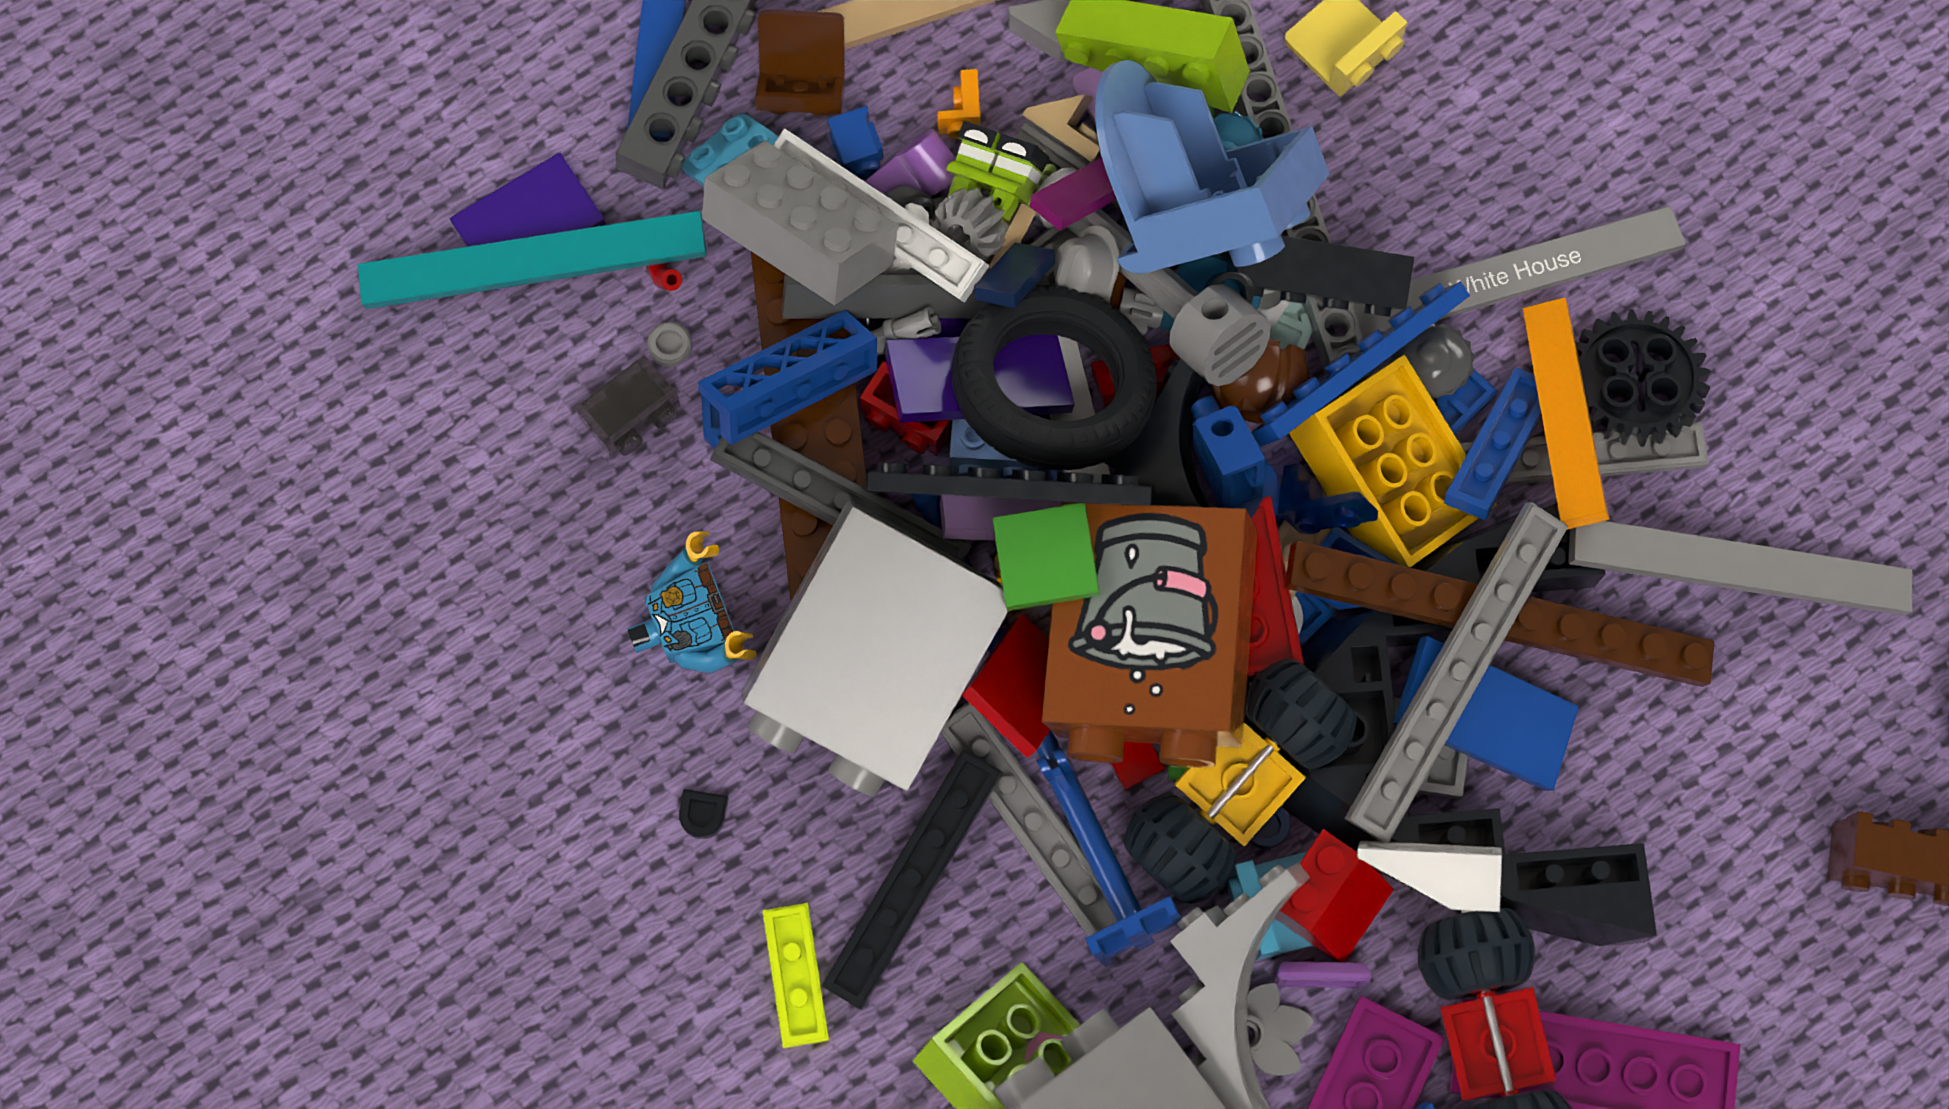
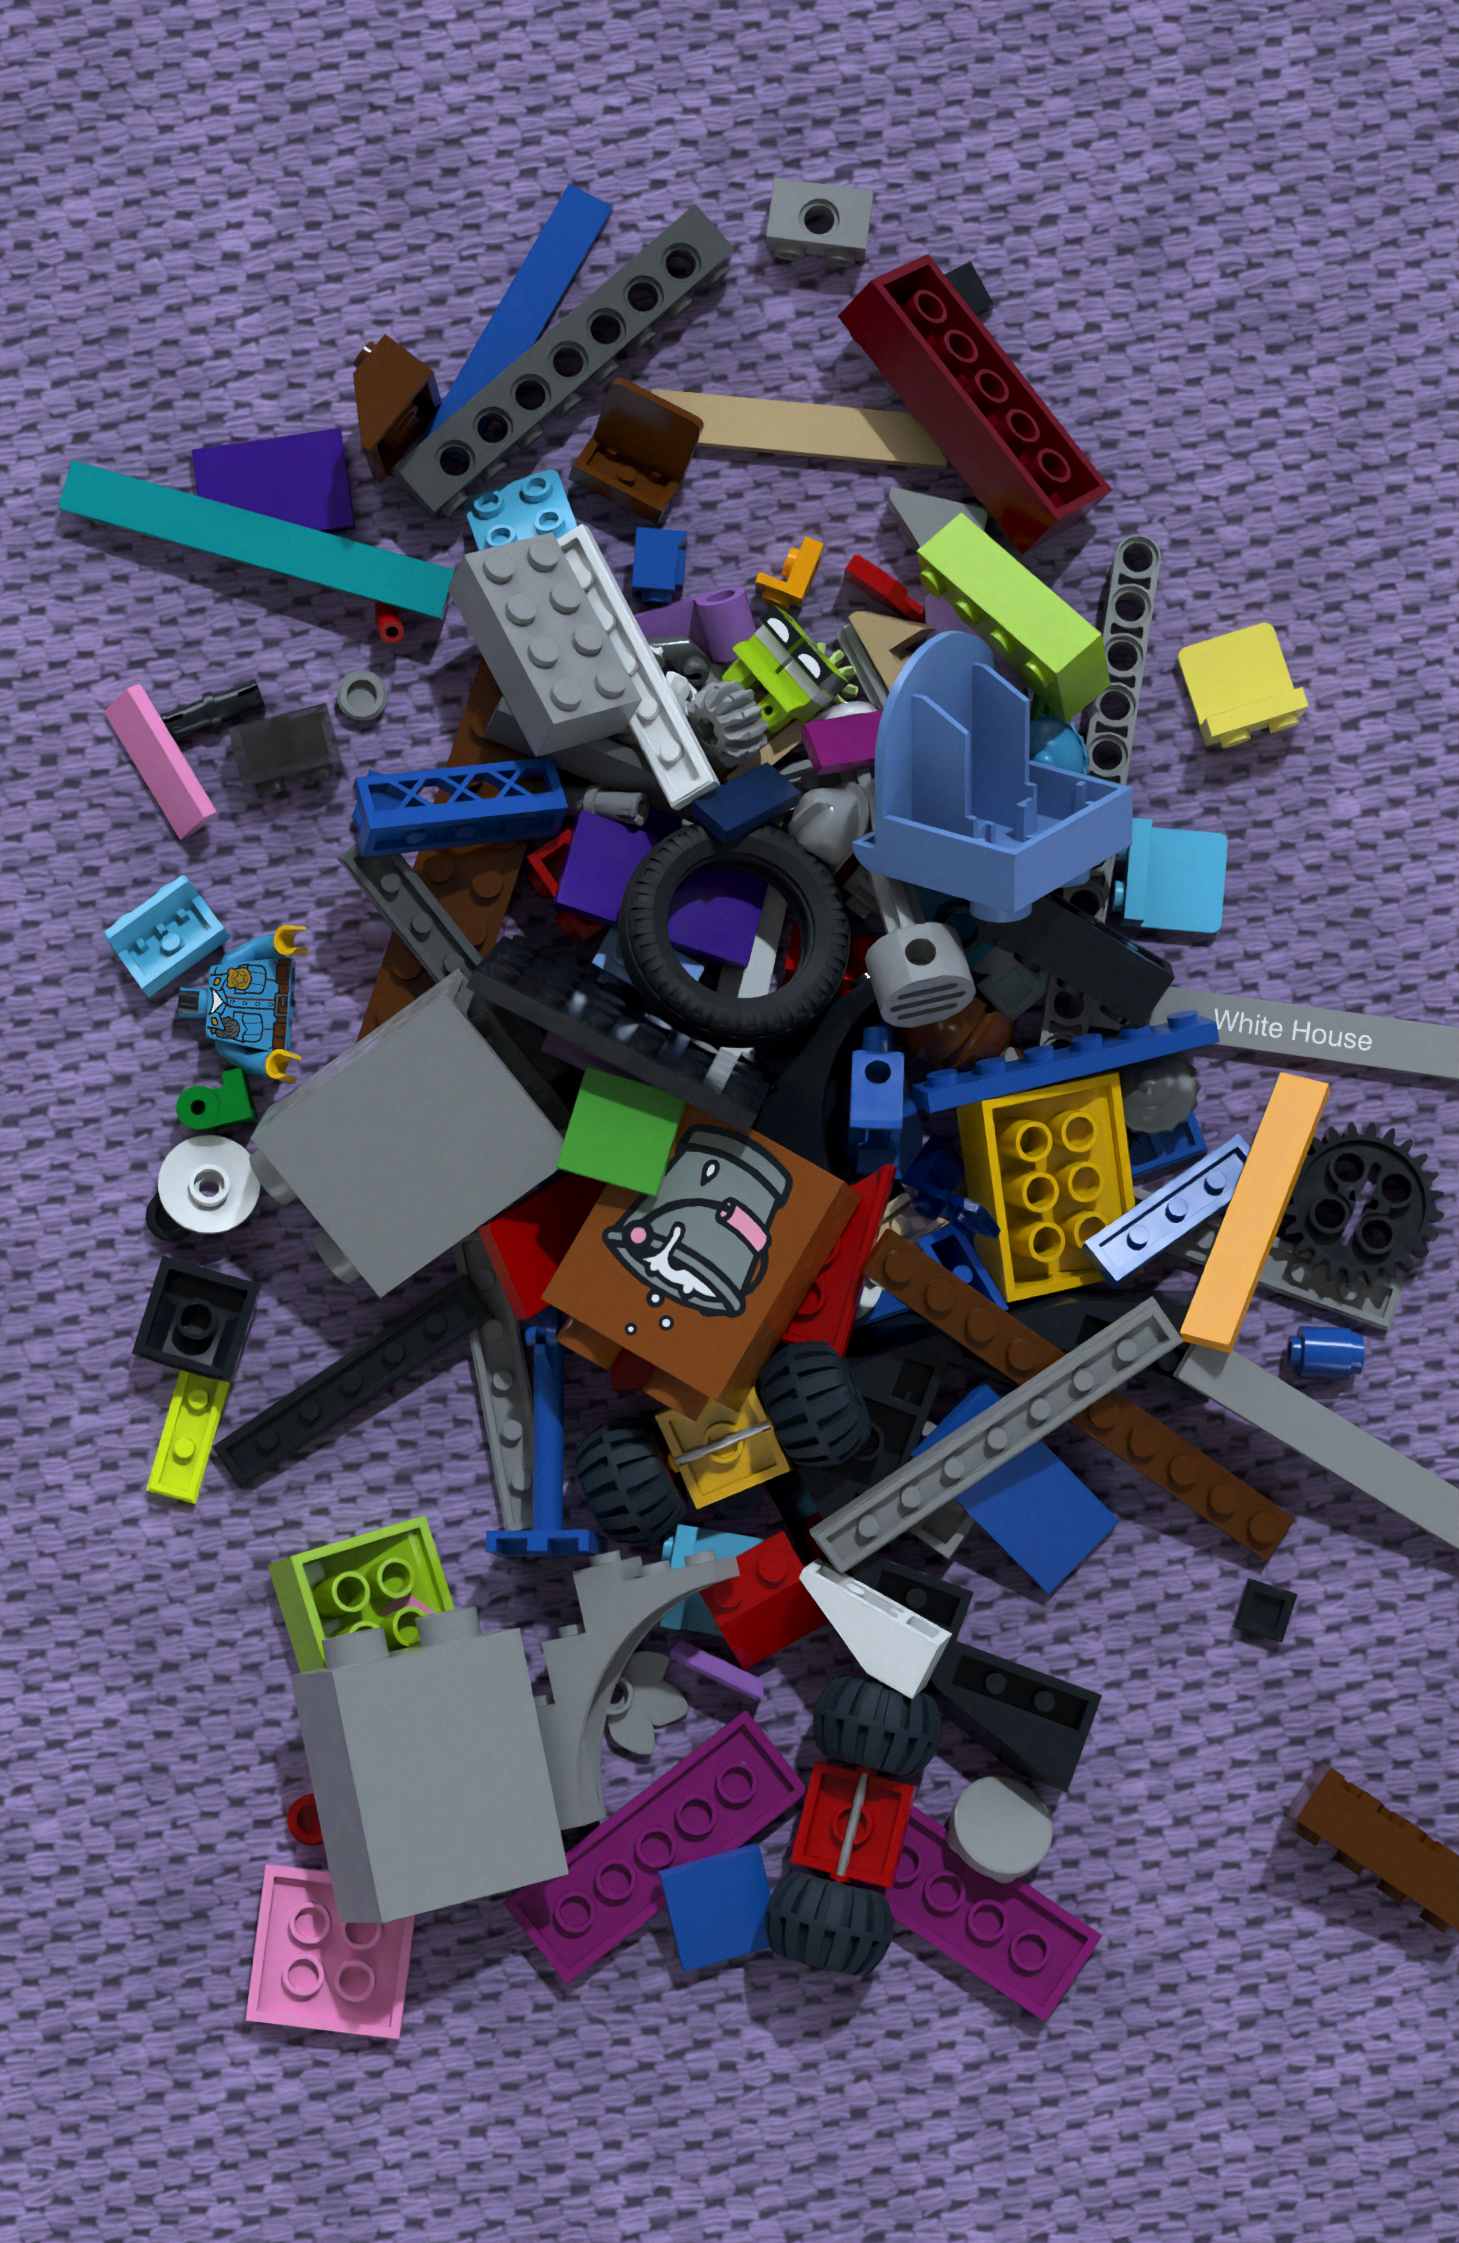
camera: 25 degrees right, 10 degrees up
none -> medium azure bracket [103,875,231,997]
none -> bright pink tile [104,684,217,840]
none -> black slope [132,1256,262,1383]
none -> white dish [158,1135,261,1234]
none -> black pin [160,679,266,742]
none -> green leg [176,1068,258,1132]
none -> reddish brown slope [353,334,442,484]
none -> red tile [844,554,925,624]
none -> light grey tile [946,1776,1053,1883]
none -> medium azure bracket [1112,818,1228,934]
none -> black tile [1232,1578,1298,1643]
none -> blue brick [1287,1326,1364,1379]

